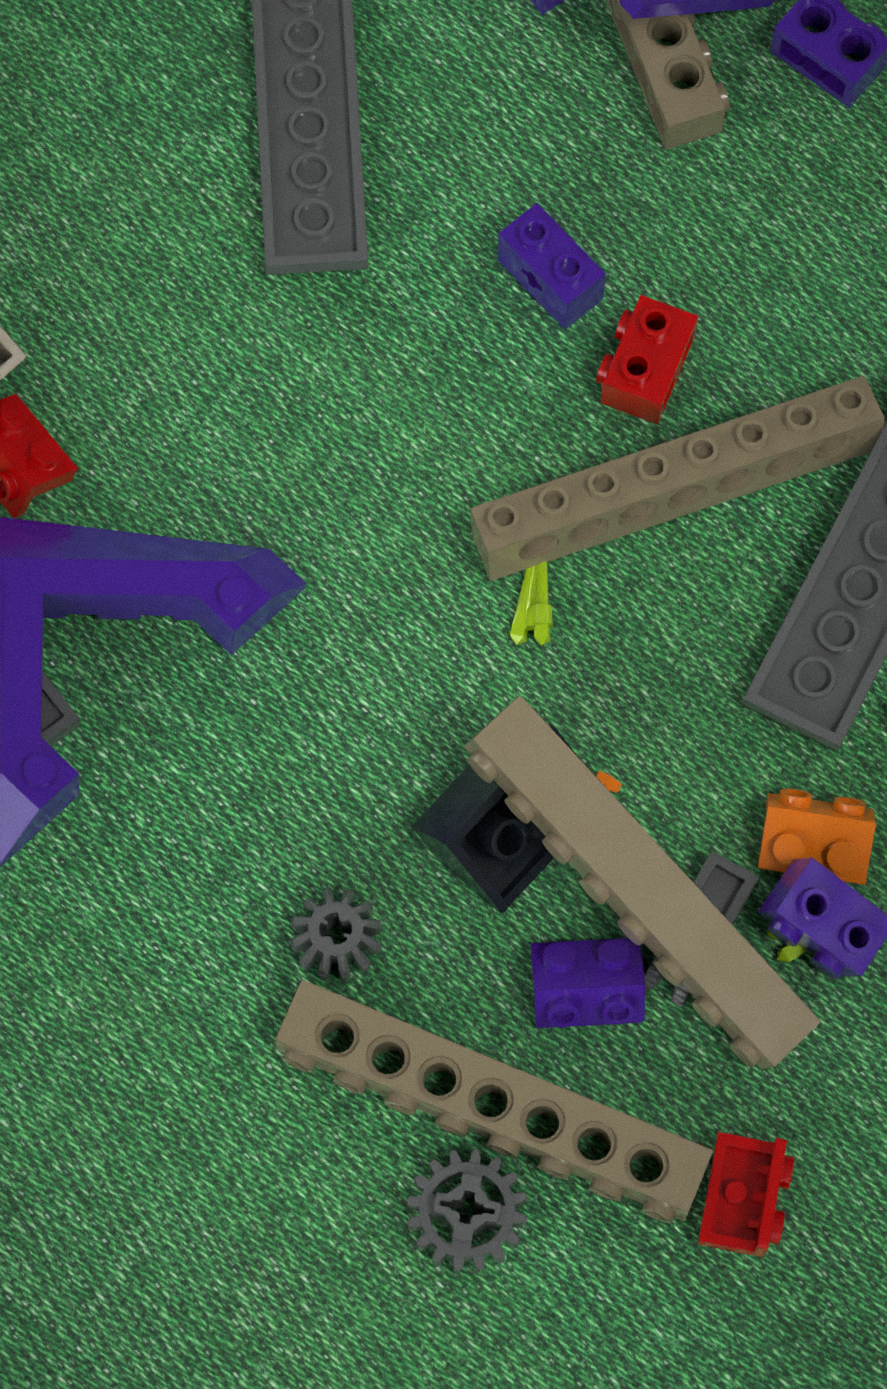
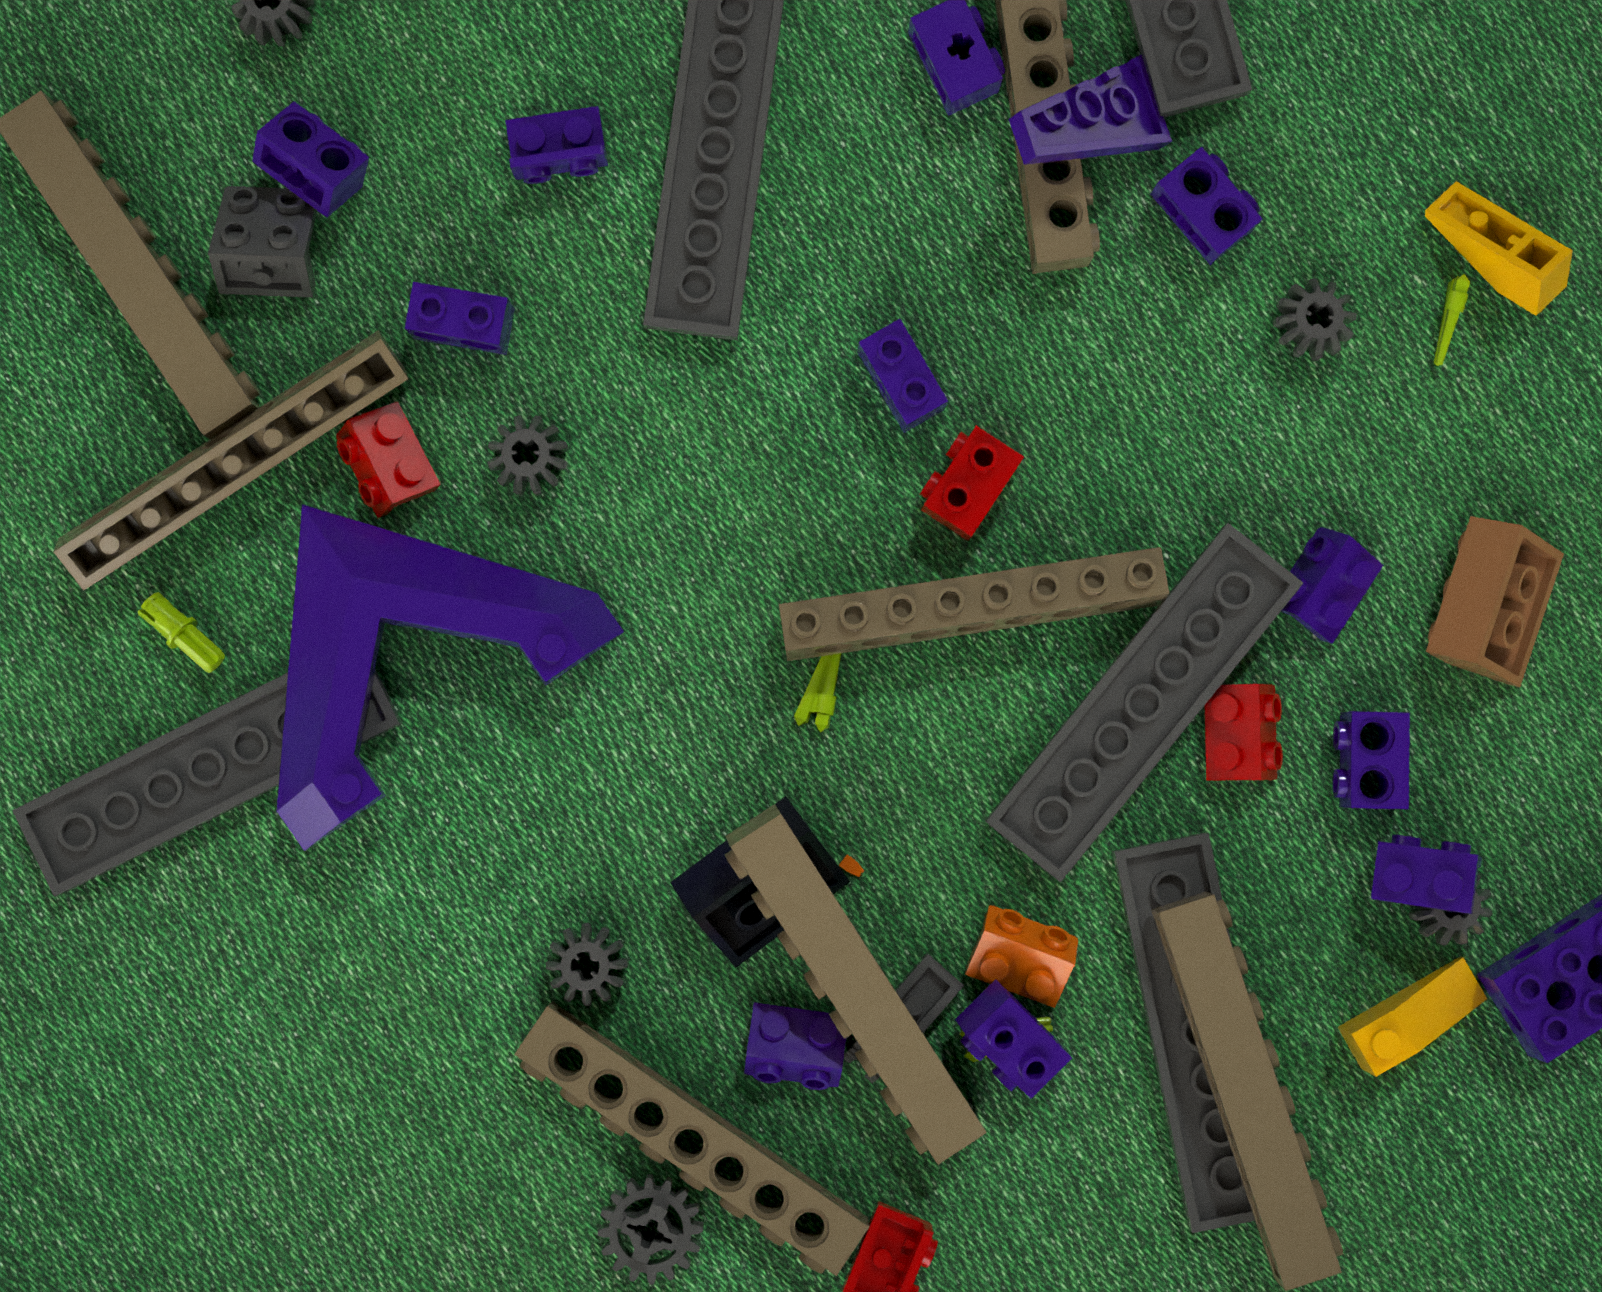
camera: 10 degrees right, 15 degrees up
none -> dark purple brick [404,282,515,355]
none -> dark grey gear [488,415,569,496]
none -> dark purple bracket [505,106,608,184]

